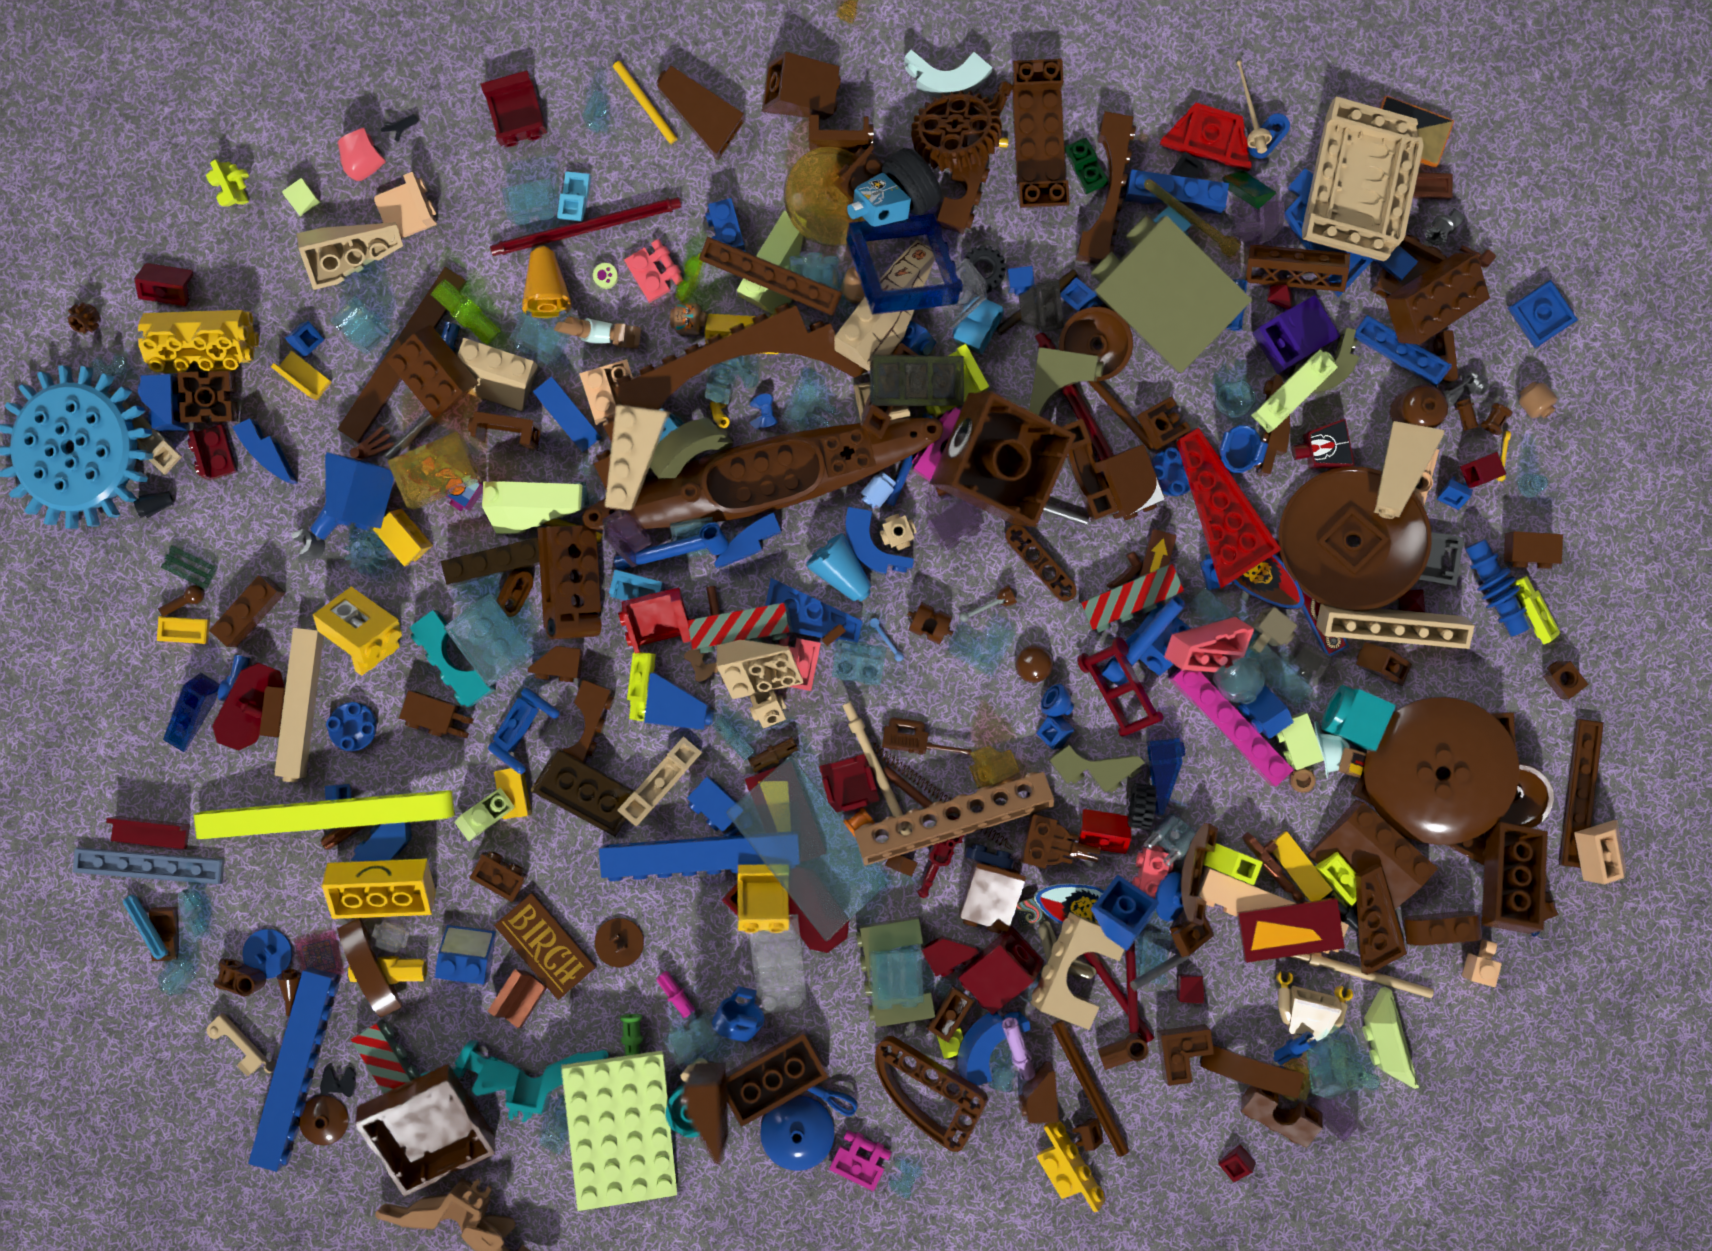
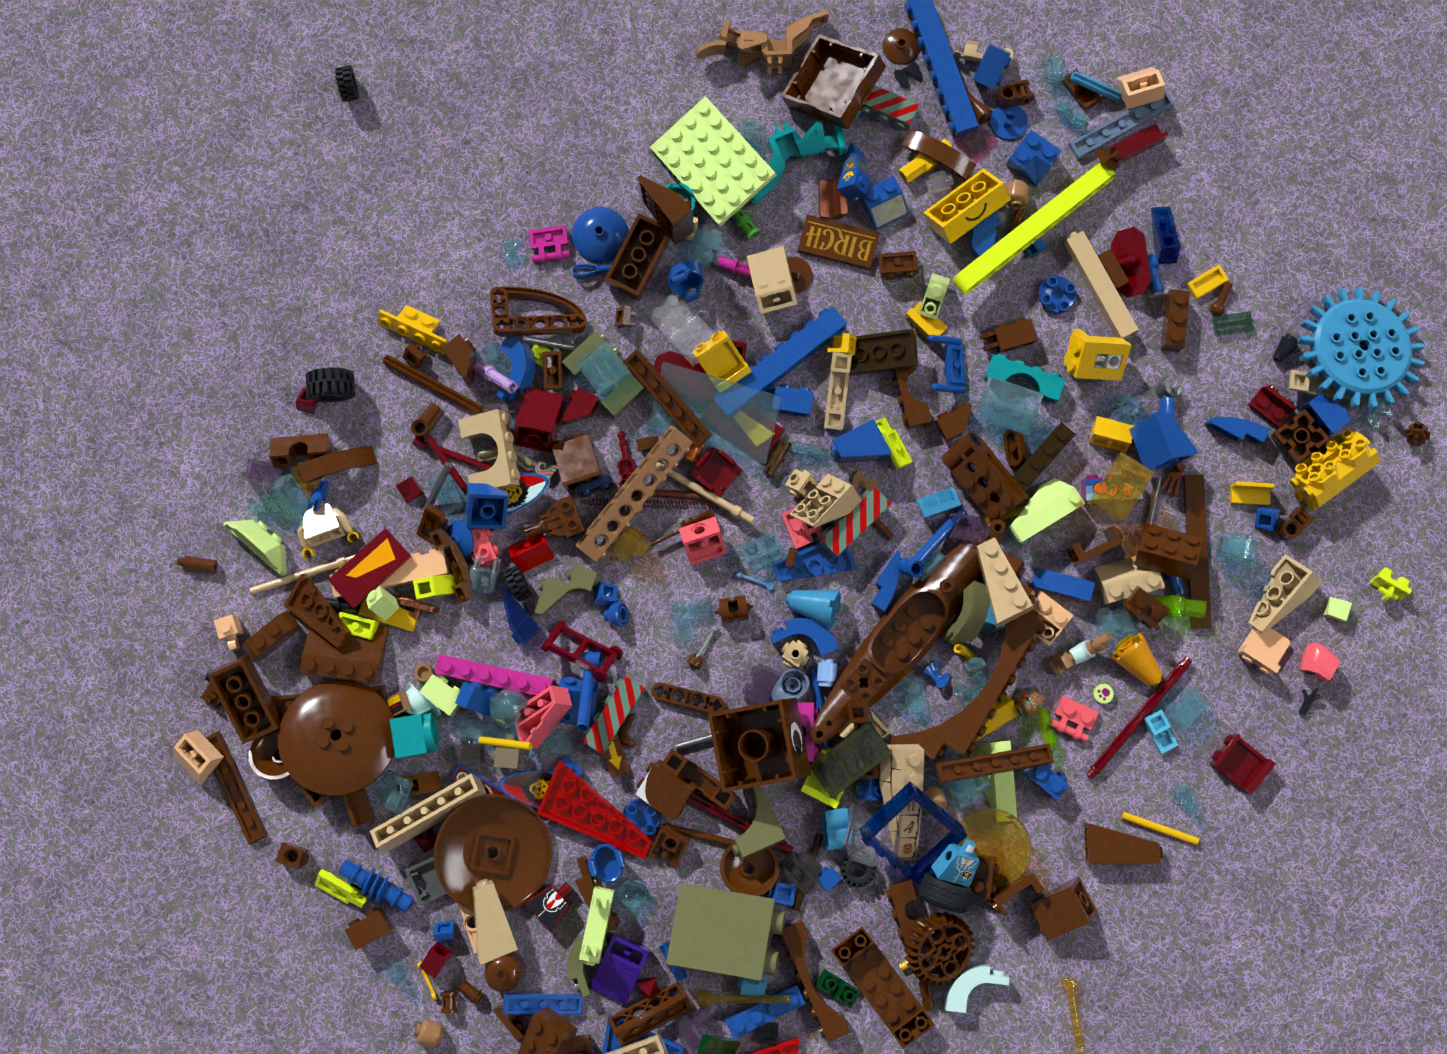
camera: 155 degrees right, 5 degrees down
dark red panel [134,263,194,307] -> none
red panel [618,587,691,654] -> none
reddish brown hair [1015,645,1054,683] -> none
reddish brown panel [1156,1024,1214,1086] -> none
flat silver piece [1443,371,1490,407] -> none
none -> reddish brown cylinder [177,556,218,574]
none -> black tyre [305,367,355,402]
none -> reddish brown panel [342,788,376,827]
none -> yellowish green brick [366,586,399,621]
none -> clear light blue plate [377,770,413,815]
none -> yellow bar [478,736,533,750]
none -> flat silver bar [521,335,578,351]
none -> reddish brown tile [614,306,637,328]
none -> reddish brown tile [623,349,713,448]
none -> coral brick [679,517,727,565]
none -> tan slope [747,246,798,314]
none -> sand blue cap [771,668,809,701]
none -> yellow panel [827,333,857,356]
none -> blue slope [837,142,870,200]
none -> blue brick [973,42,1012,89]
none -> blue slope [1006,130,1061,187]
none -> medium nougat head [1006,179,1029,209]
none -> reddish brown tile [1095,145,1122,171]
none -> light nougat slope [1116,67,1165,110]
none -> reddish brown bracket [1123,586,1170,630]
none -> reddish brown piece [1278,504,1316,540]

